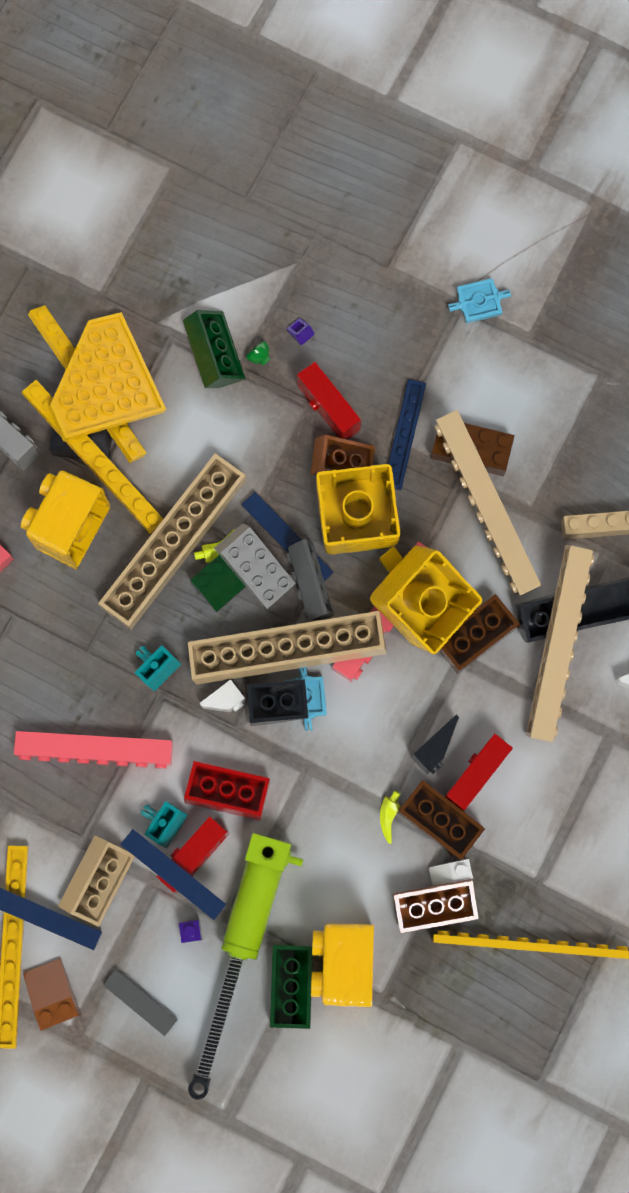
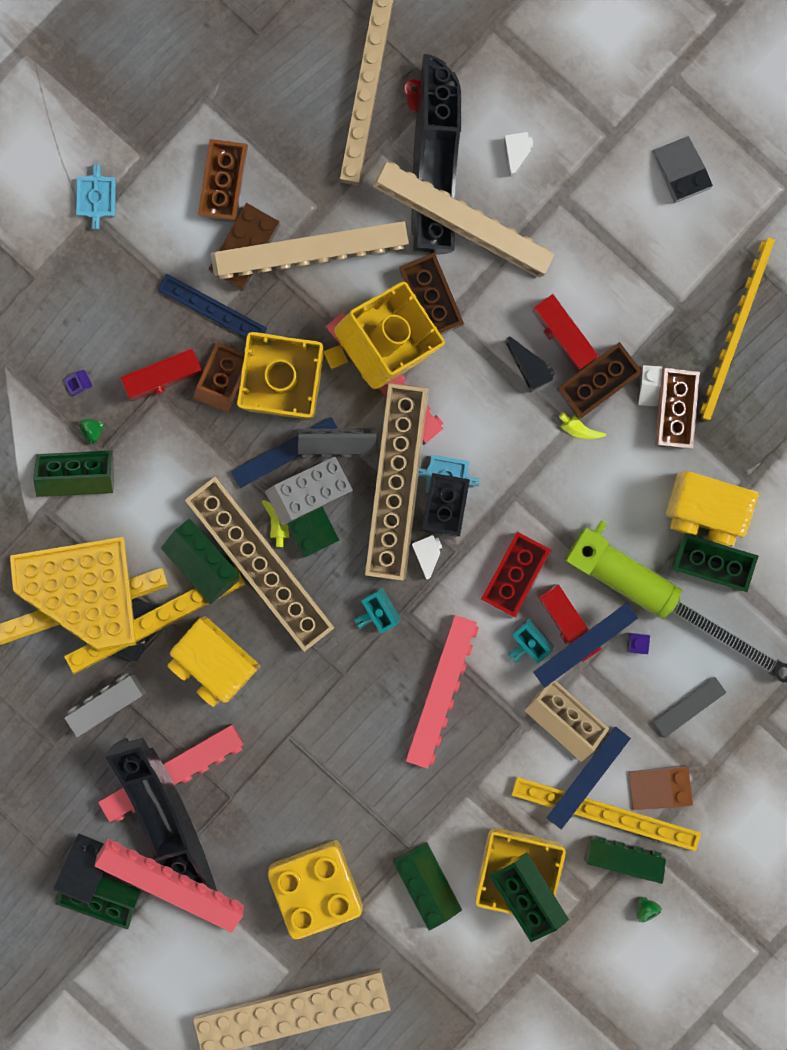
camera: 75 degrees left, 10 degrees up
none -> dark green slope [161,518,240,605]
none -> dark orange brick [198,139,248,222]

